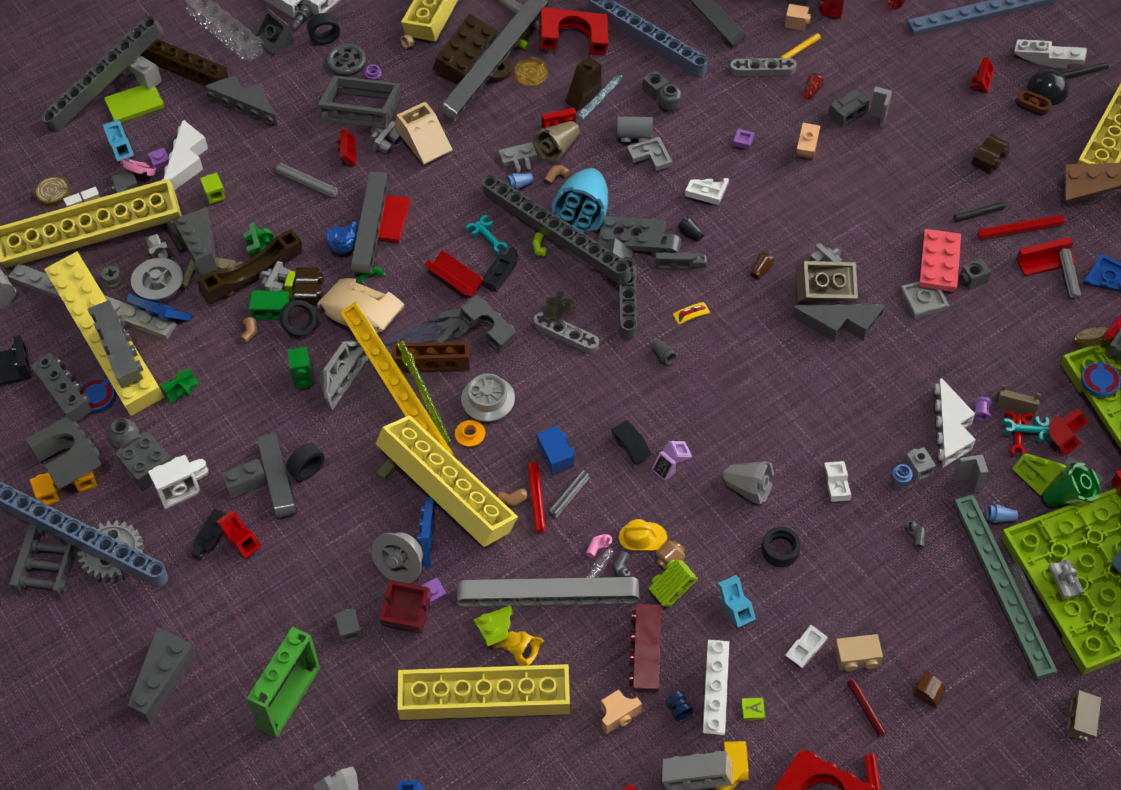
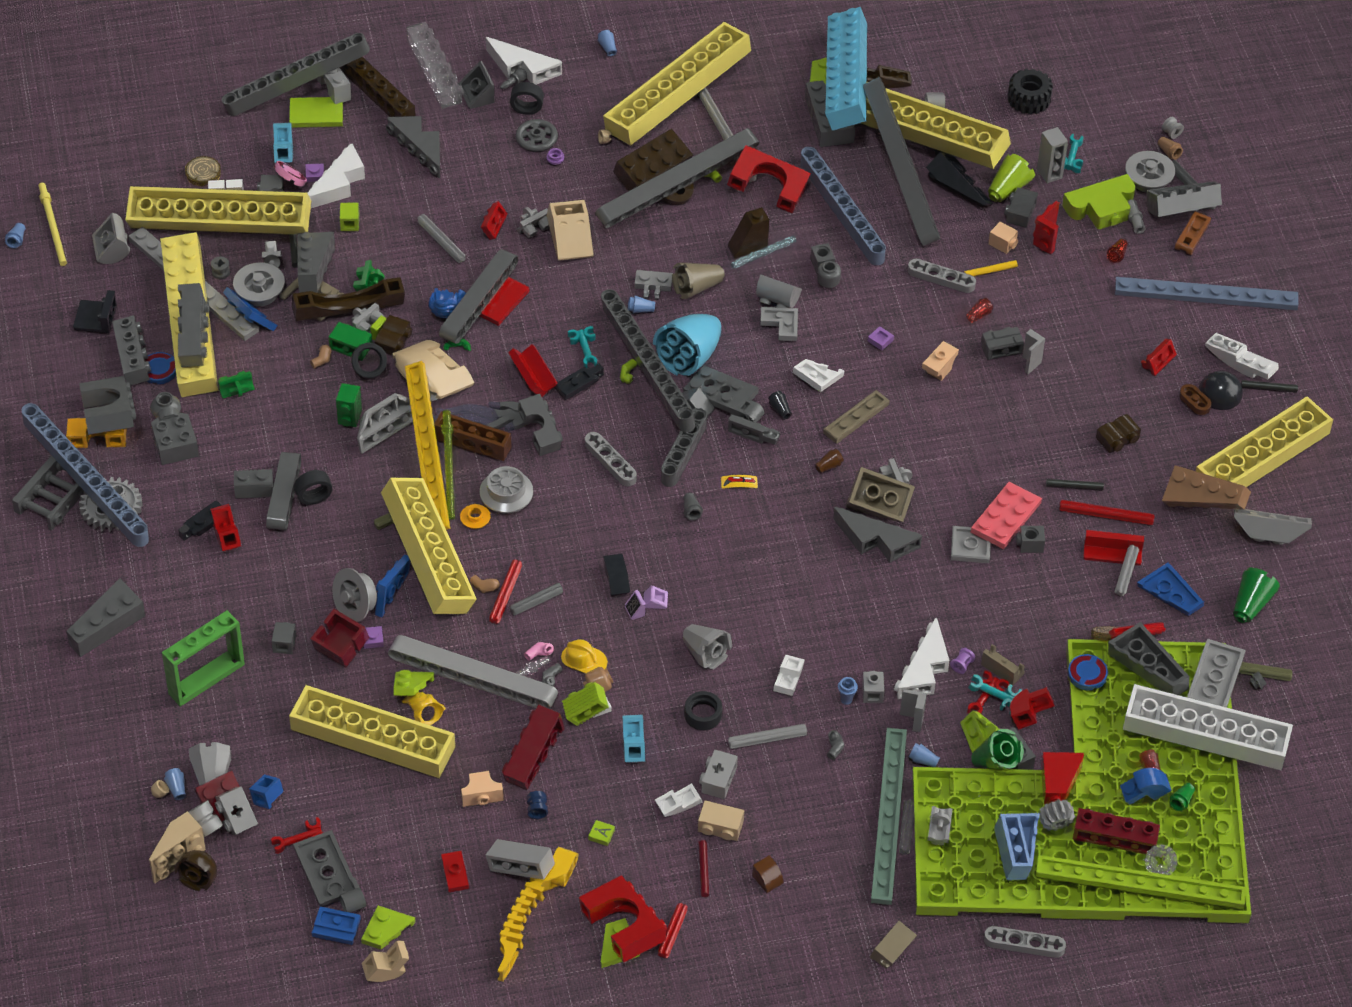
camera: 20 degrees right, 5 degrees down
white hinge [148,455,209,509] -> none
dark grey window [318,75,401,128] -> none
clear yellow tile [514,57,548,86] -> none
blue brick [536,426,576,474] -> none
red plate [541,108,576,128] -> none
clear smoke hips [543,291,575,323] -> none
medium nougat arm [544,165,569,184] -> none
white slope [703,640,729,735] -> none
none -> light grey brick [699,750,738,799]
none -> light grey axle [728,724,807,749]
none -> dark tan tile [823,390,890,444]

